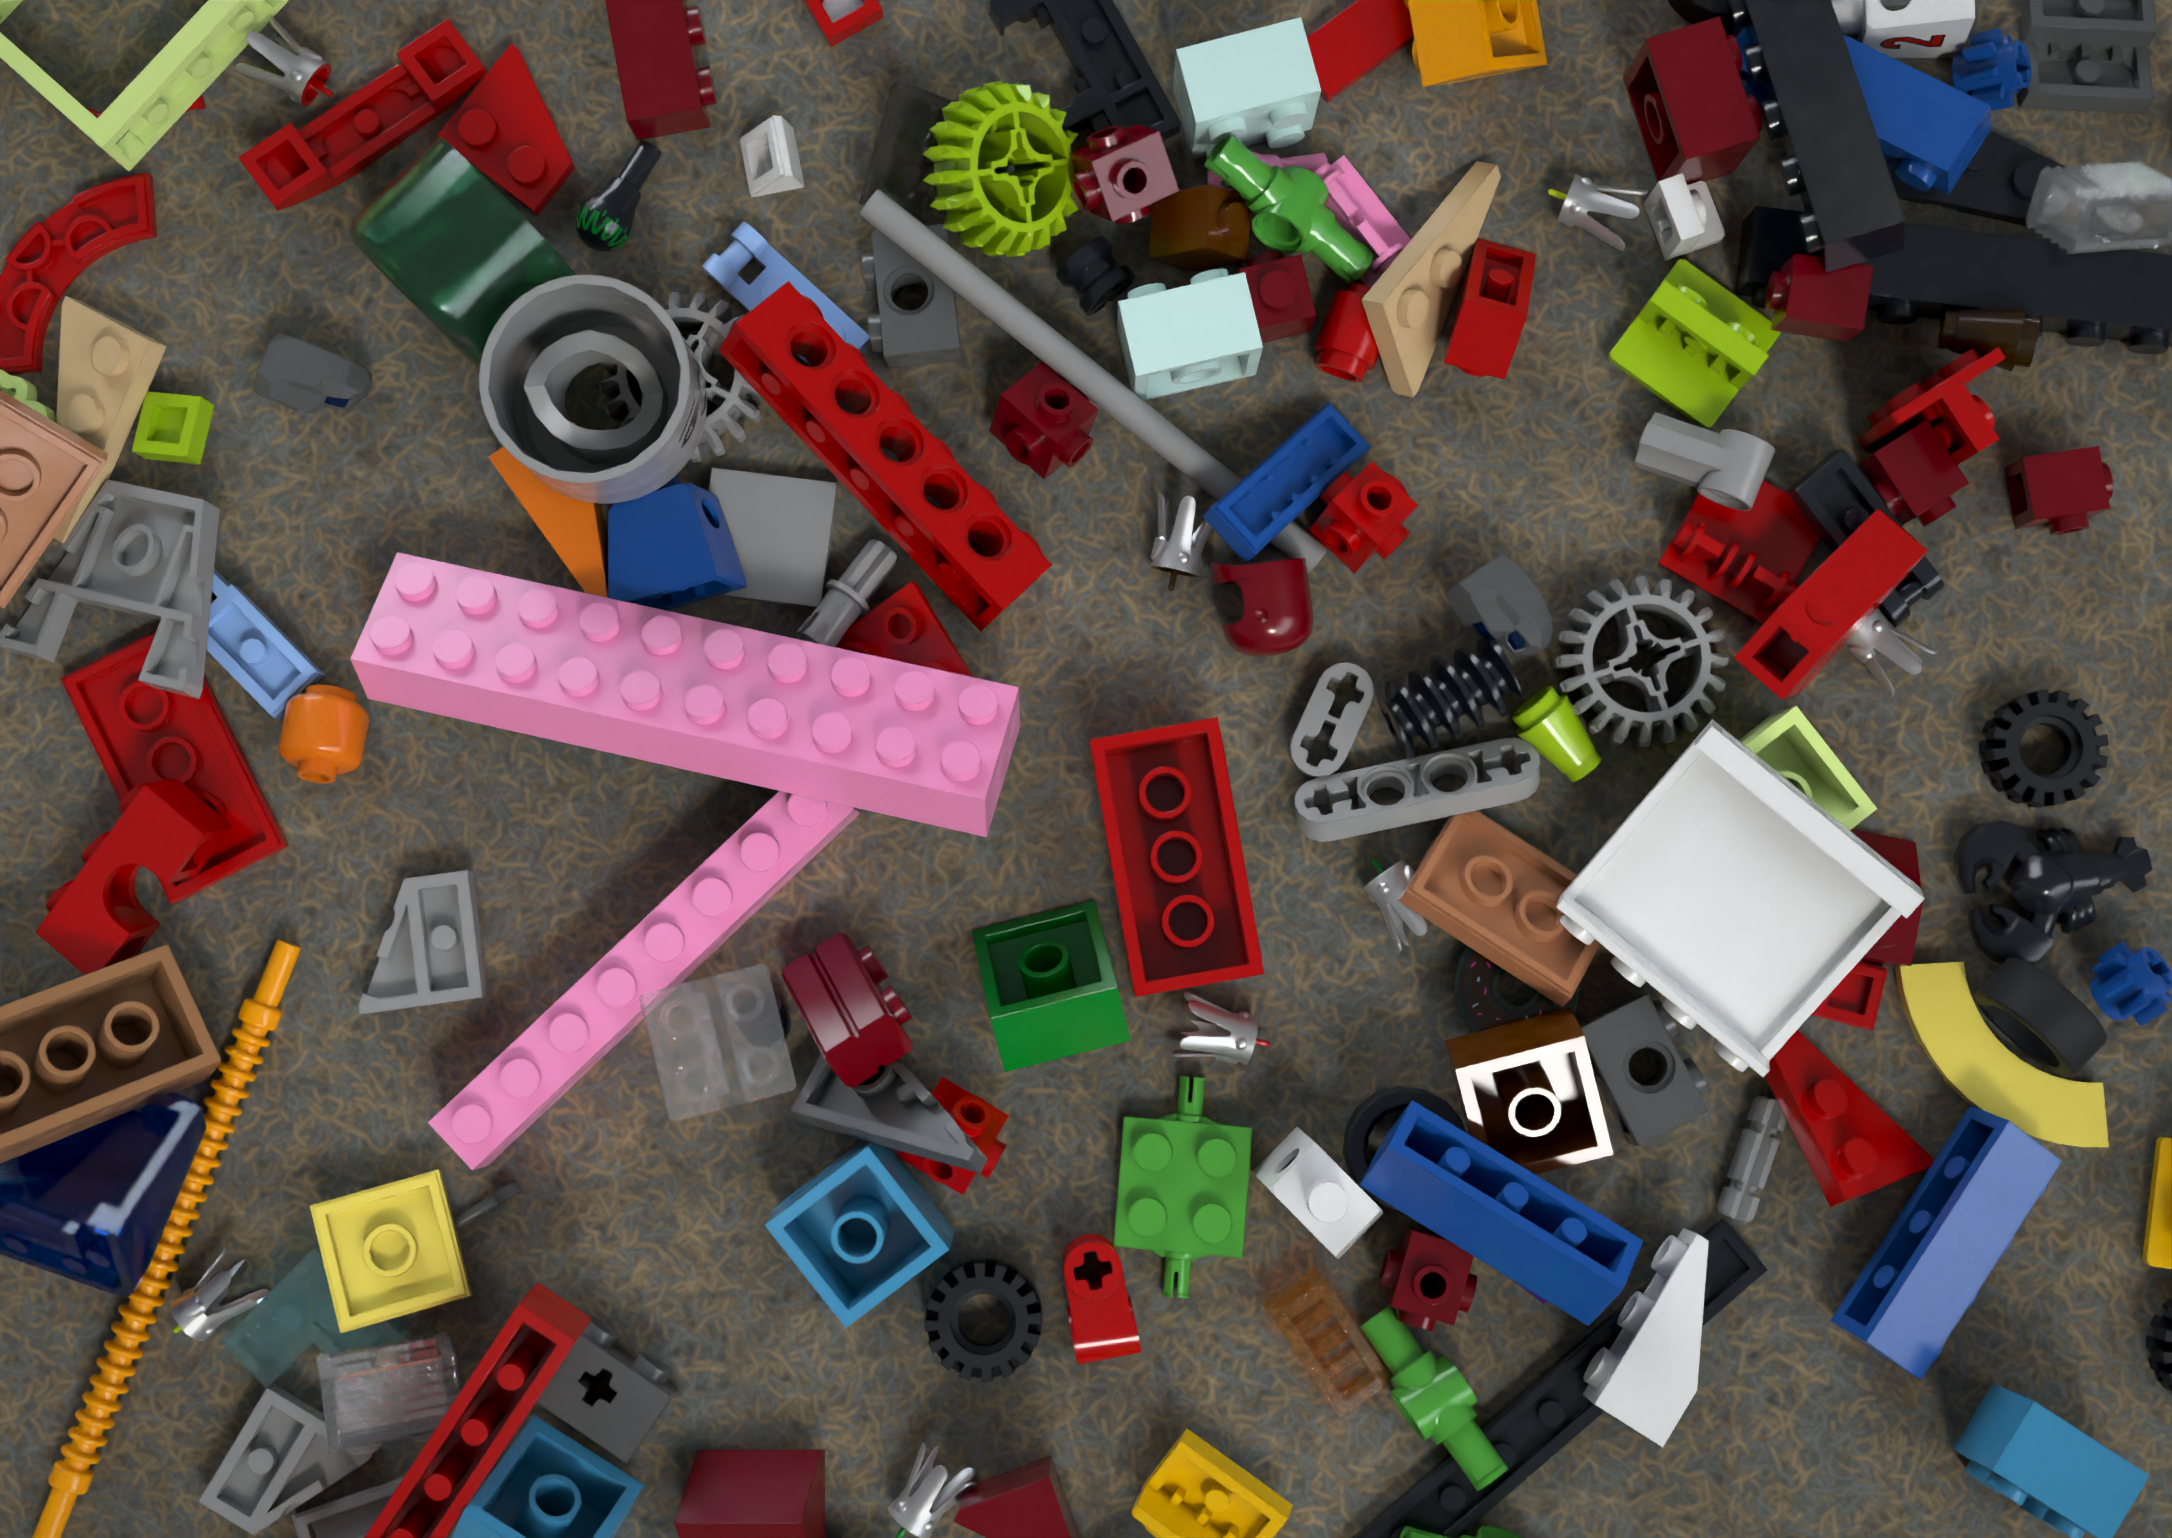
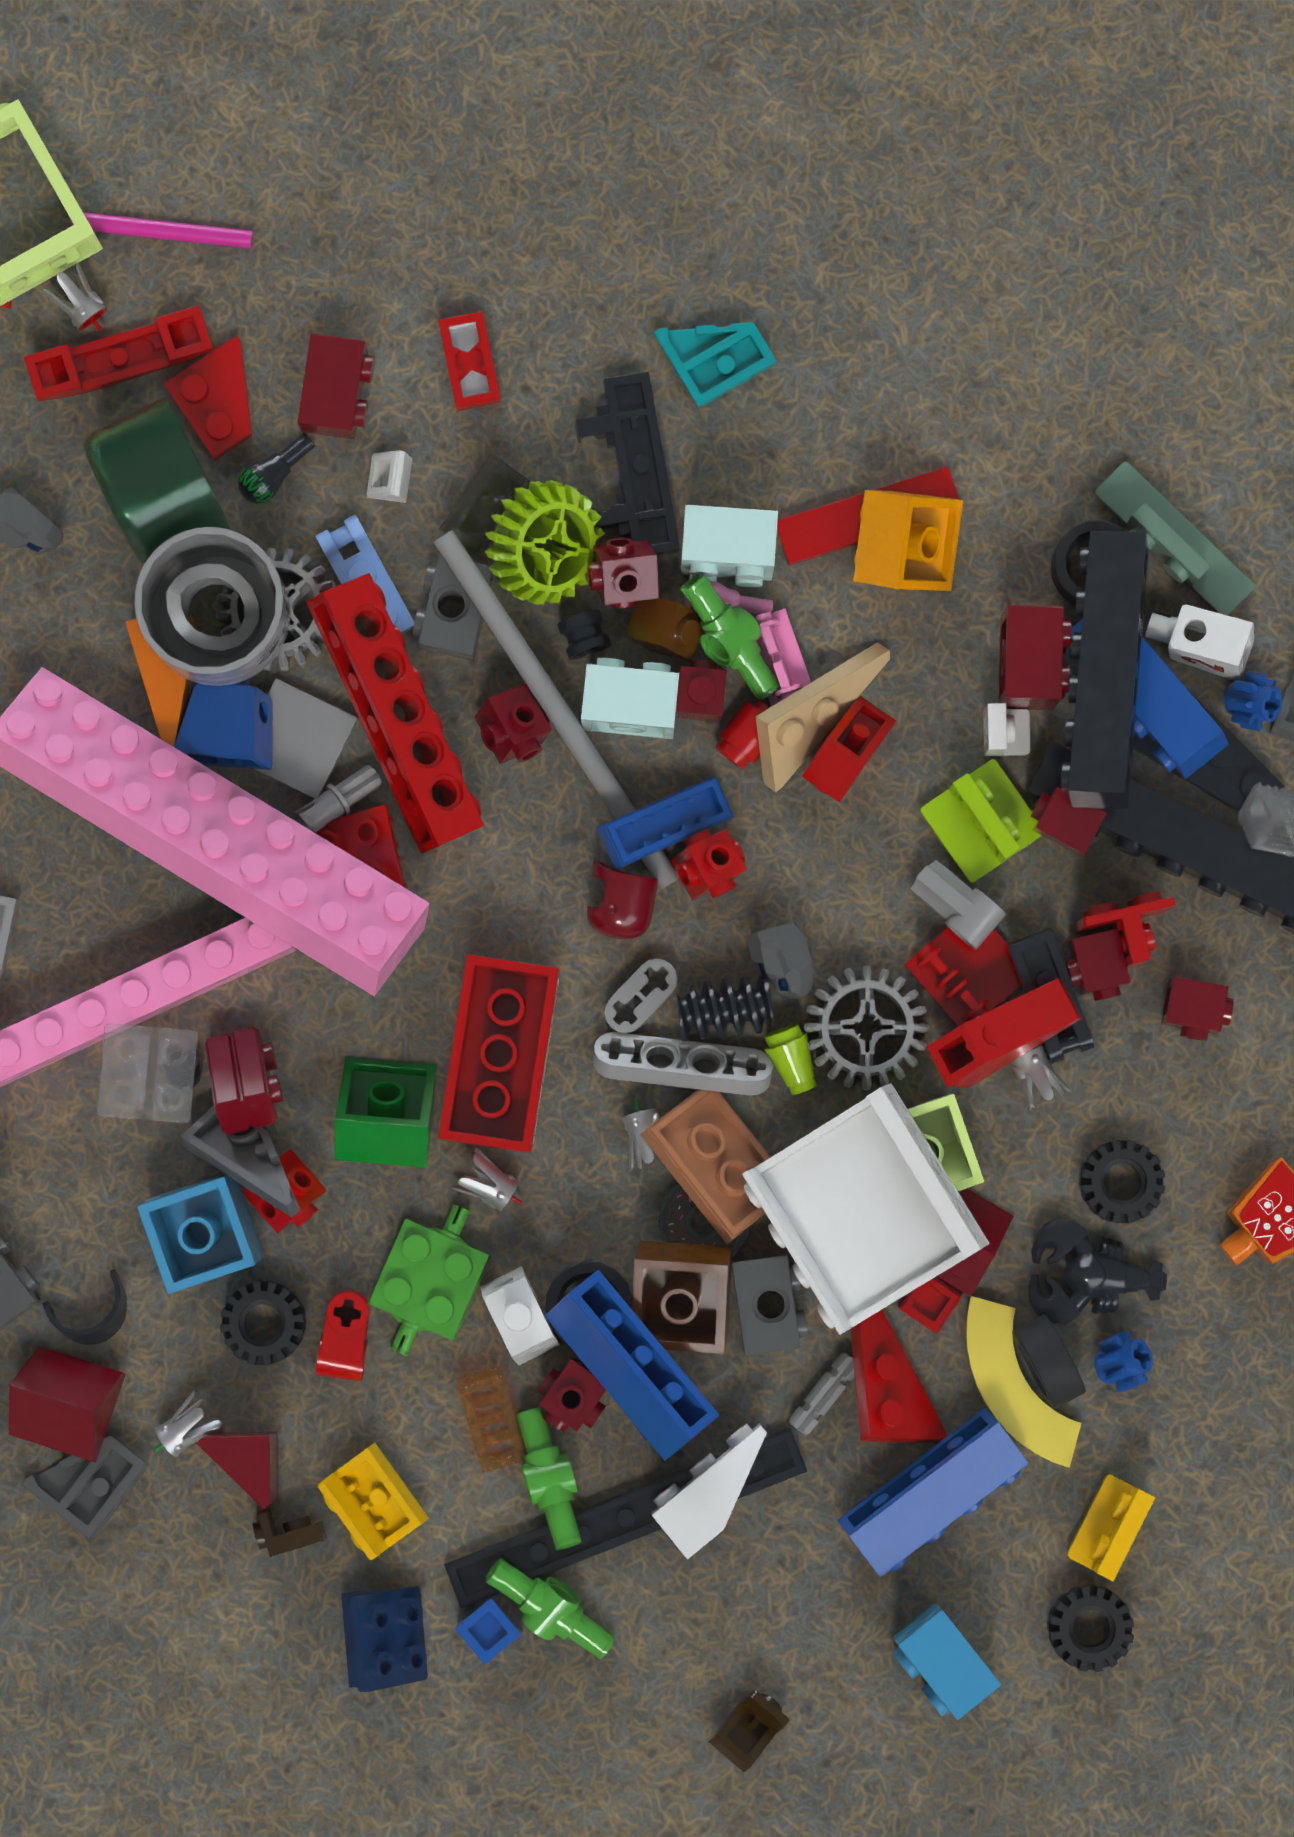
camera: 15 degrees right, 0 degrees up
flat silver piece [1150,492,1213,591] -> none
flat silver piece [1548,174,1648,251] -> none
dark brown cone [1938,308,2040,372] -> none
none -> black helmet [42,1269,127,1345]

